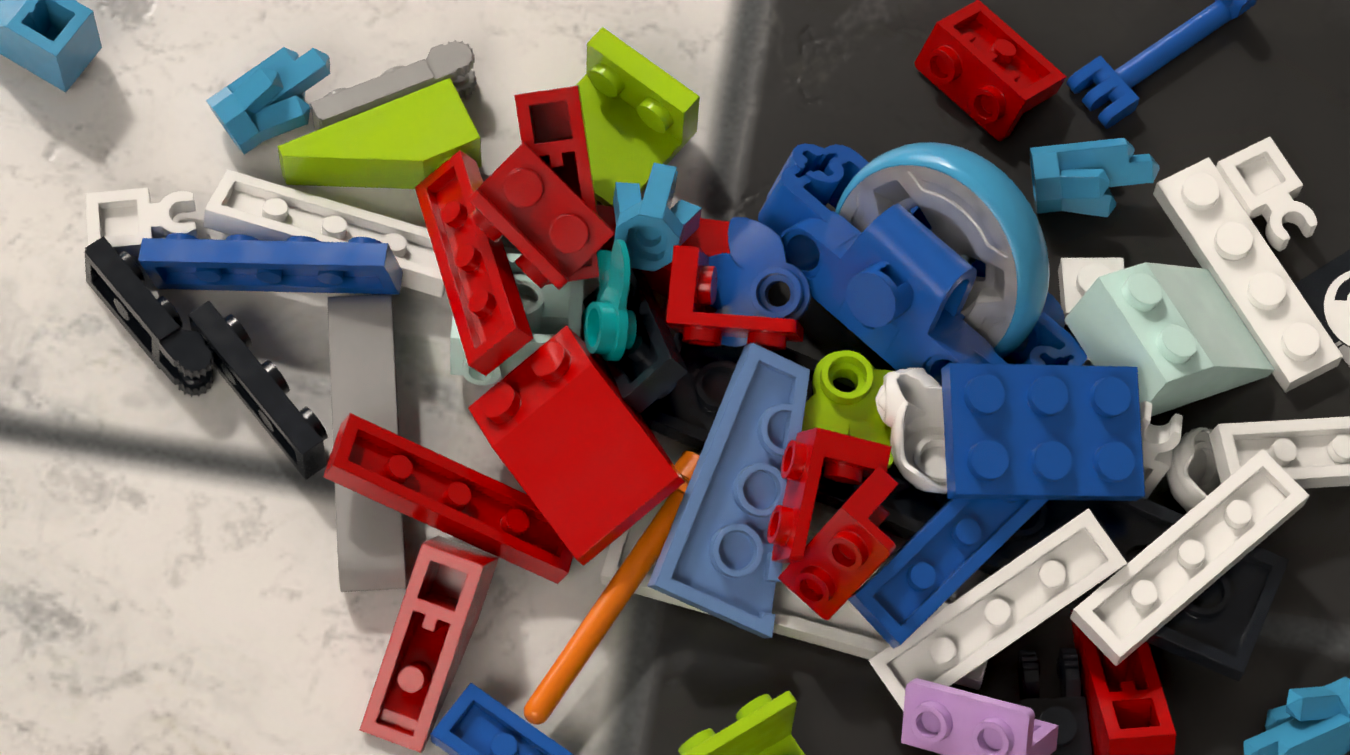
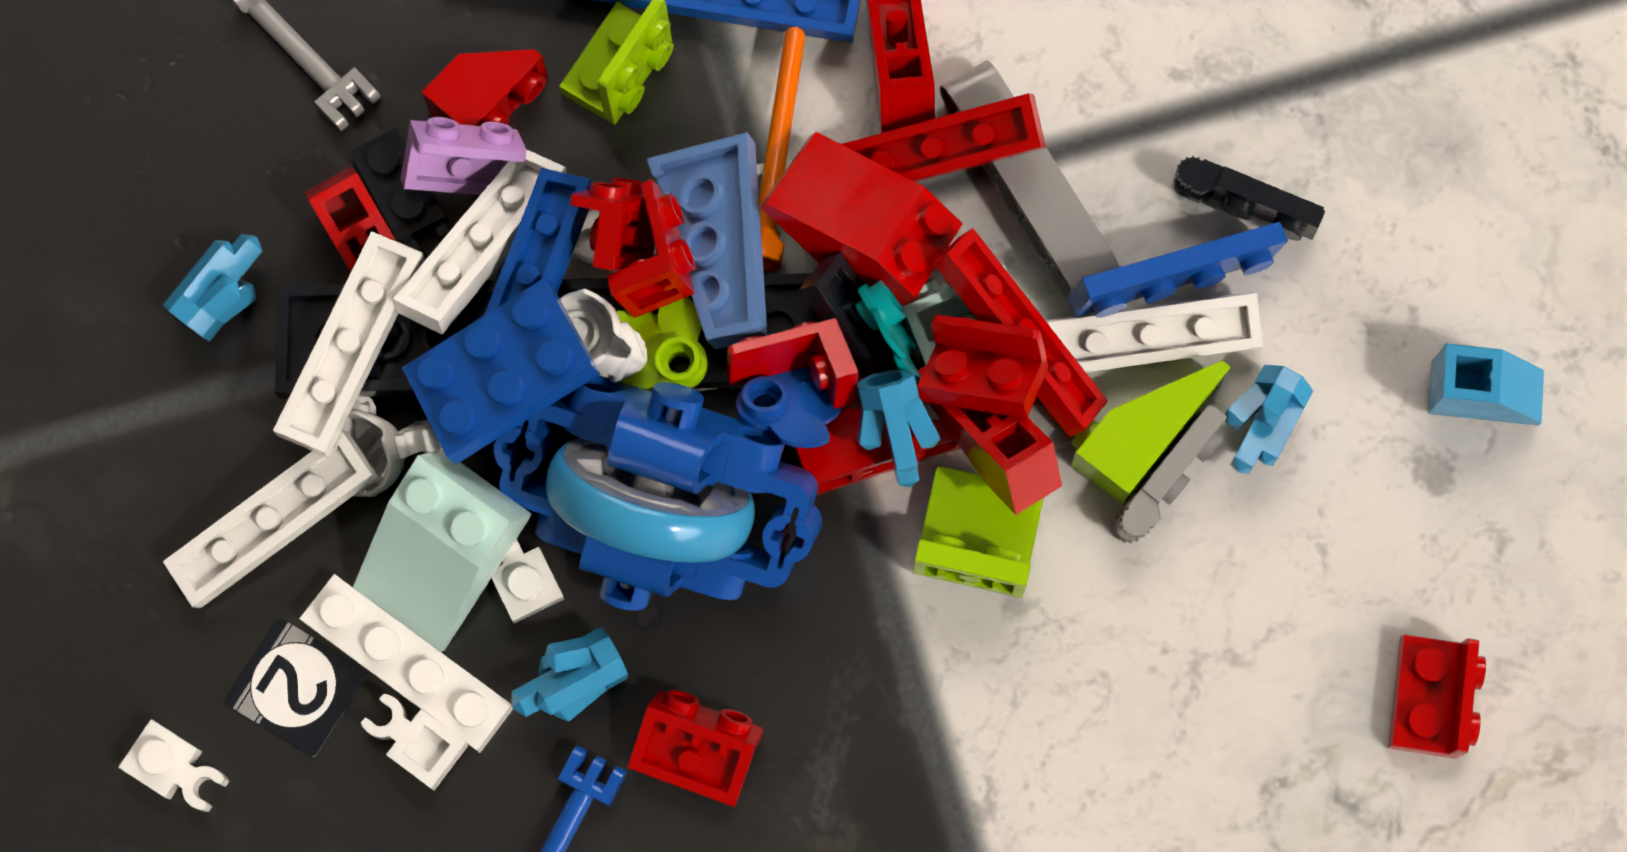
camera: 160 degrees right, 10 degrees up
white plate [85,187,198,257] -> none
black plate [188,301,328,480] -> none

